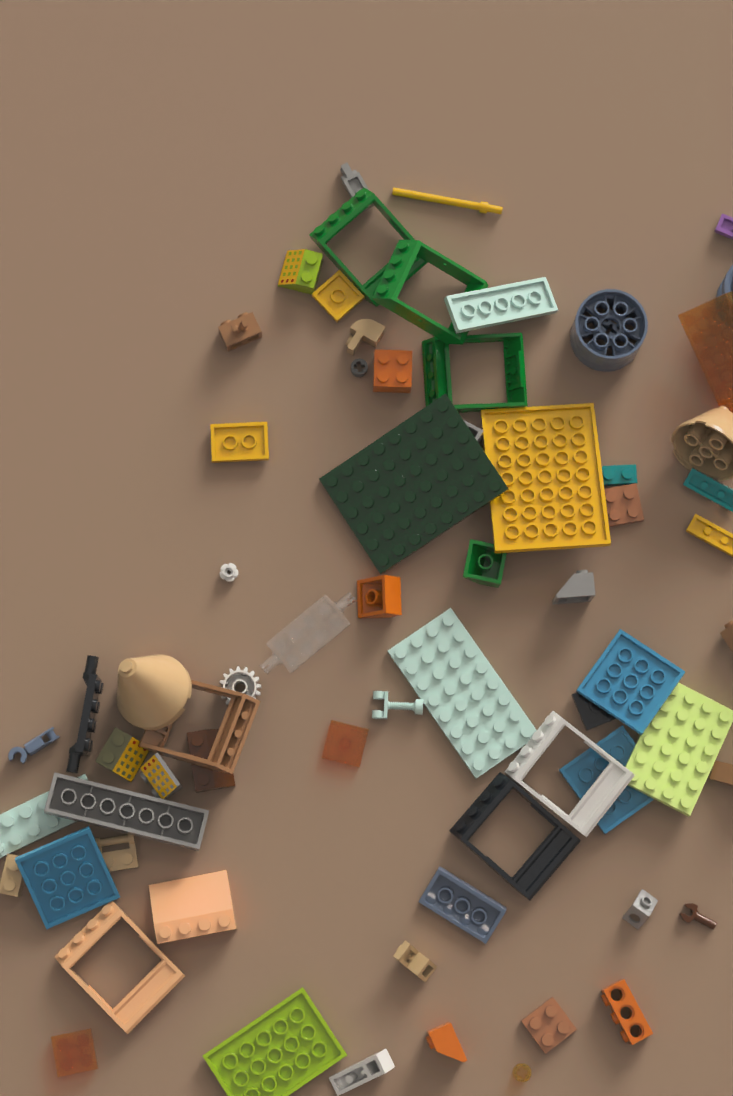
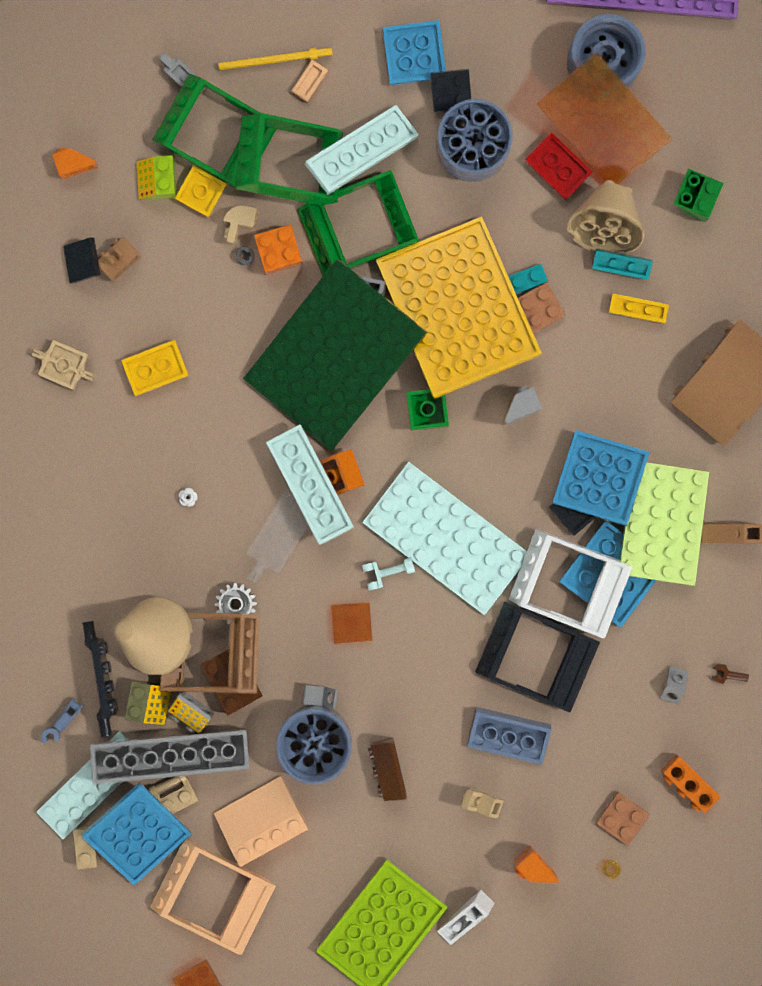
camera: 15 degrees left, 10 degrees up
none -> tan plate [32,340,95,390]
none -> orange slope [52,147,98,180]
none -> black tile [63,237,101,284]
none -> light aqua plate [266,425,354,545]
none -> sand blue wheel [277,705,352,784]
none -> light nougat tile [291,60,328,103]
none -> light grey bracket [302,685,338,709]
none -> reddish brown slope [368,738,407,801]
none -> dark azure plate [383,20,446,86]
none -> black plate [430,69,471,112]
none -> red plate [525,132,593,201]

